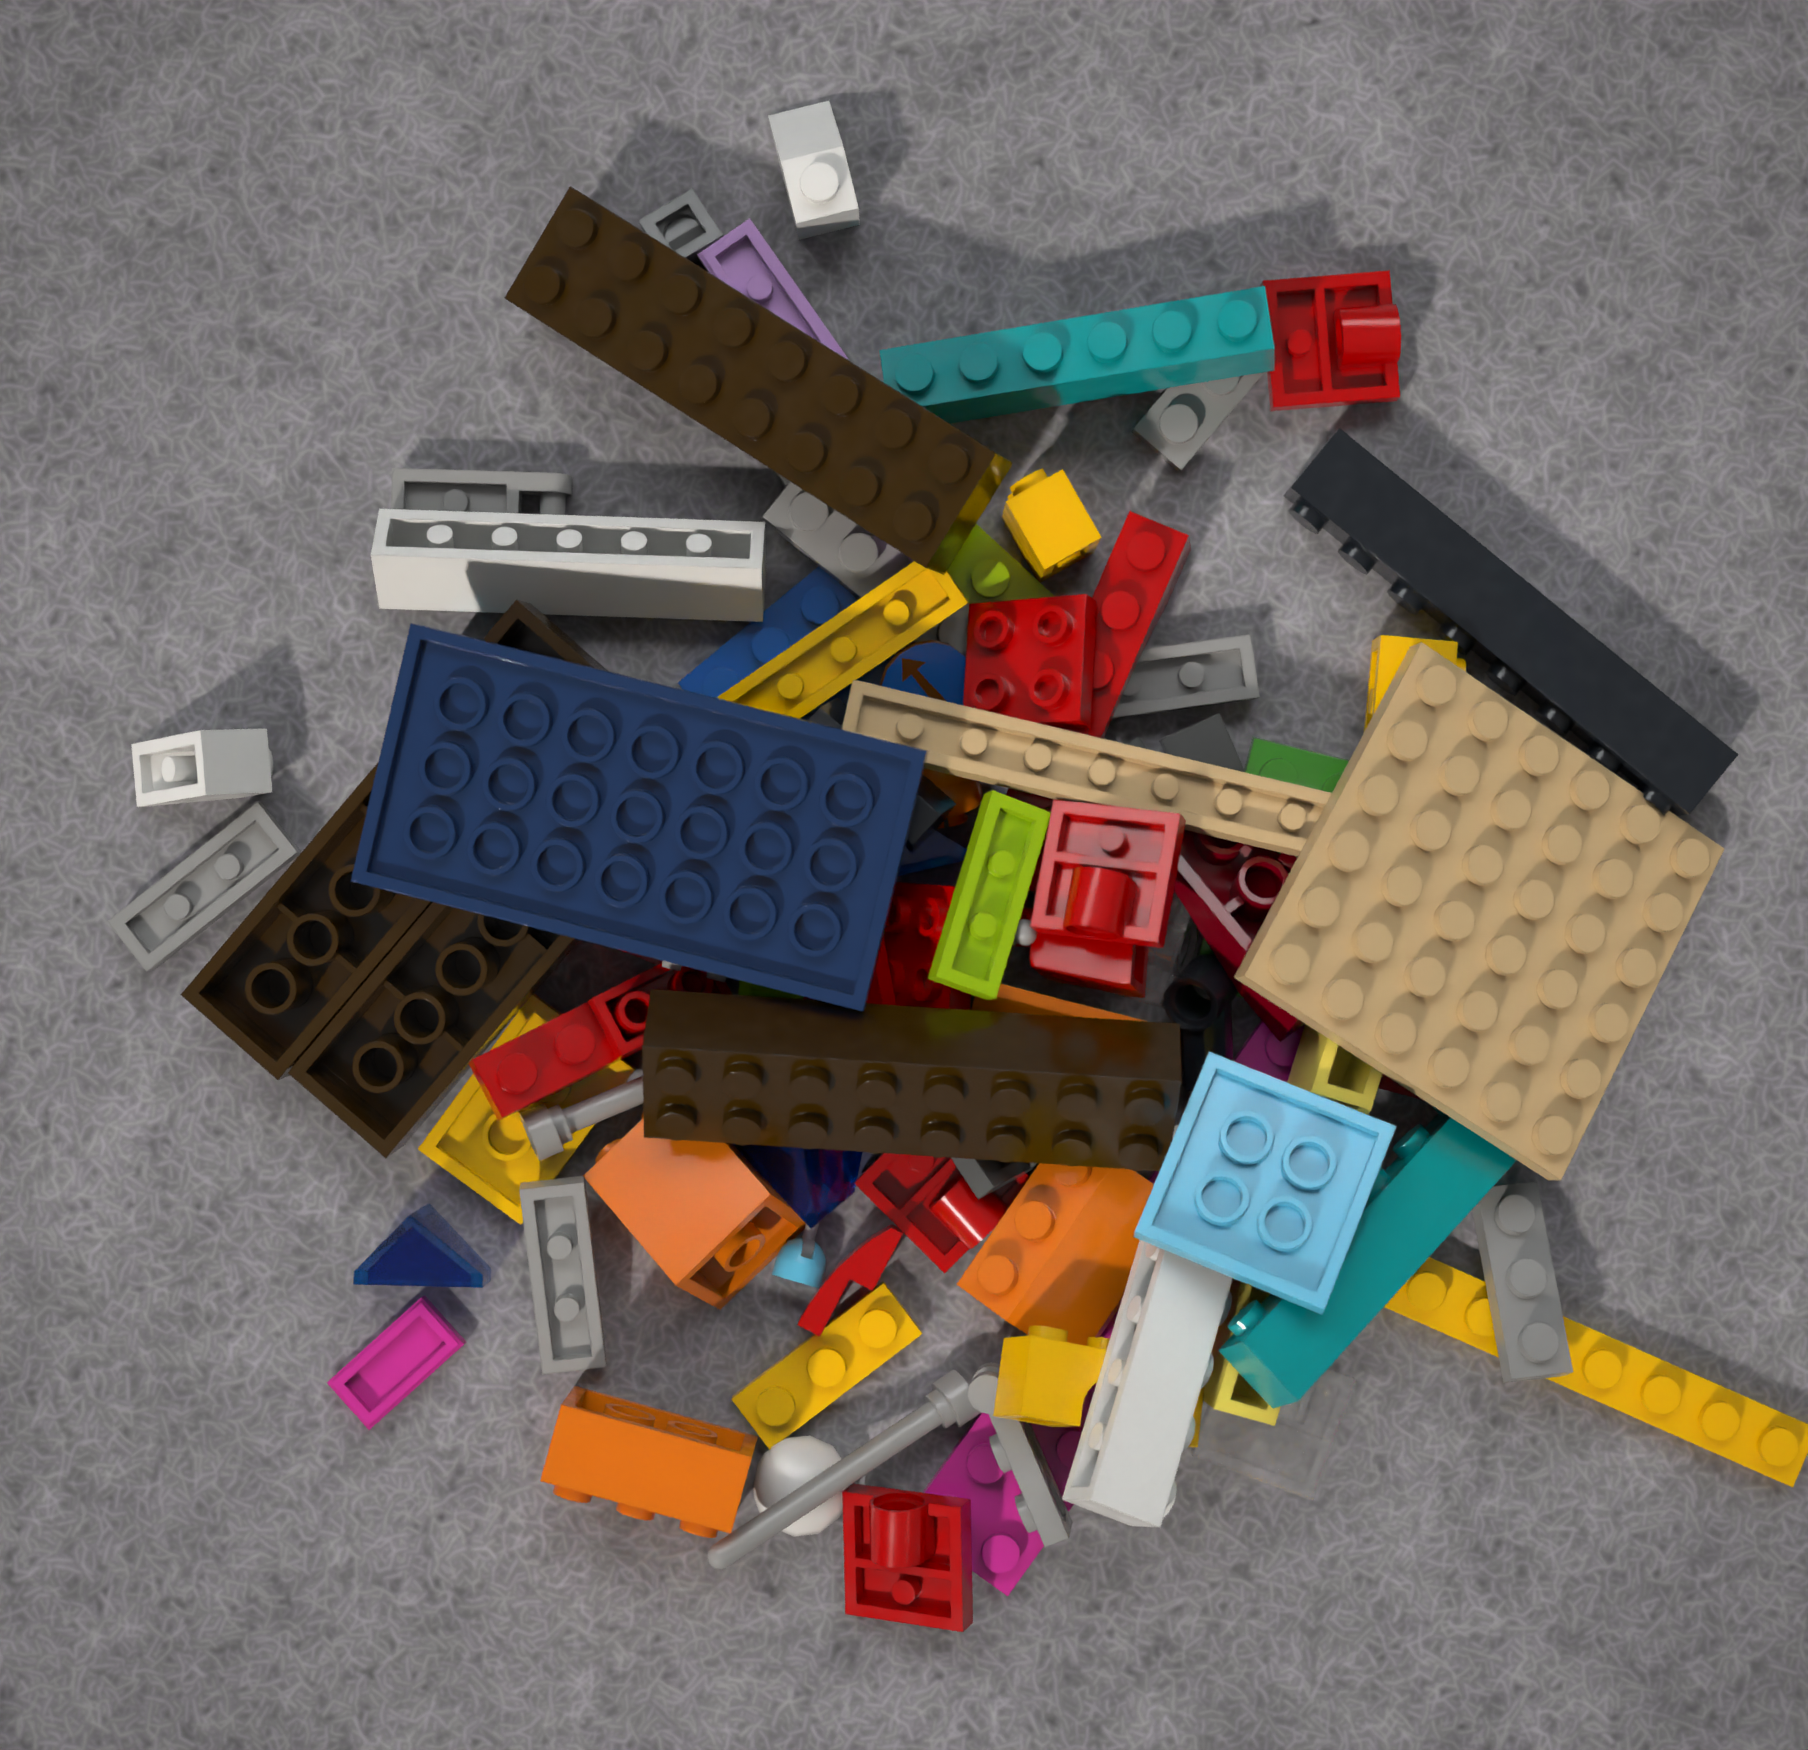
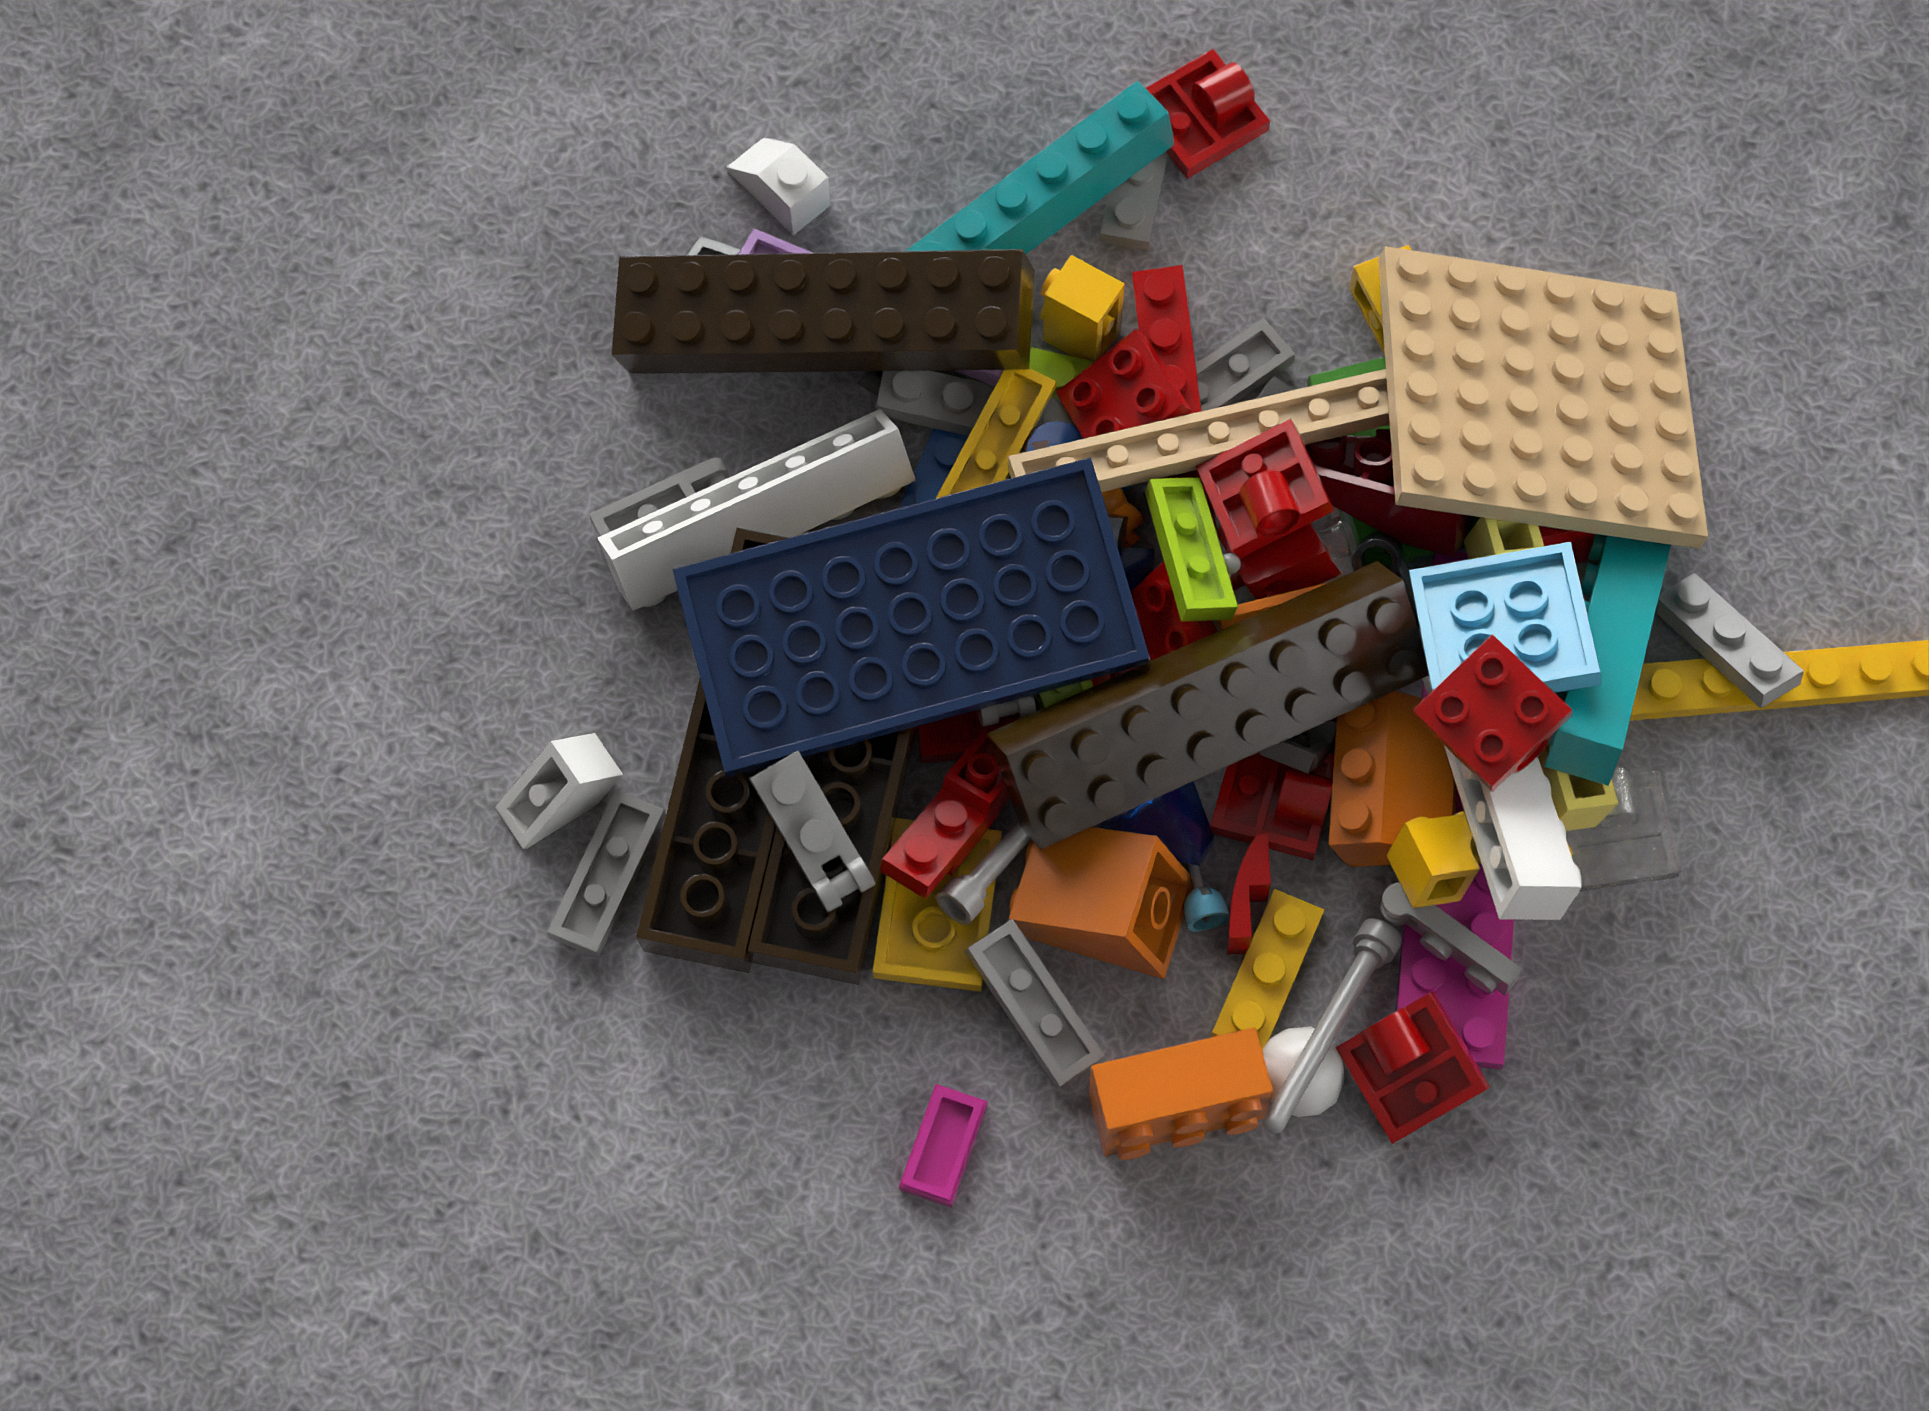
camera: 25 degrees left, 20 degrees down
clear blue slope [353,1203,491,1288] -> none
black brick [1284,428,1739,816] -> none
none -> light grey plate [749,751,876,912]
none -> red plate [1412,634,1573,792]

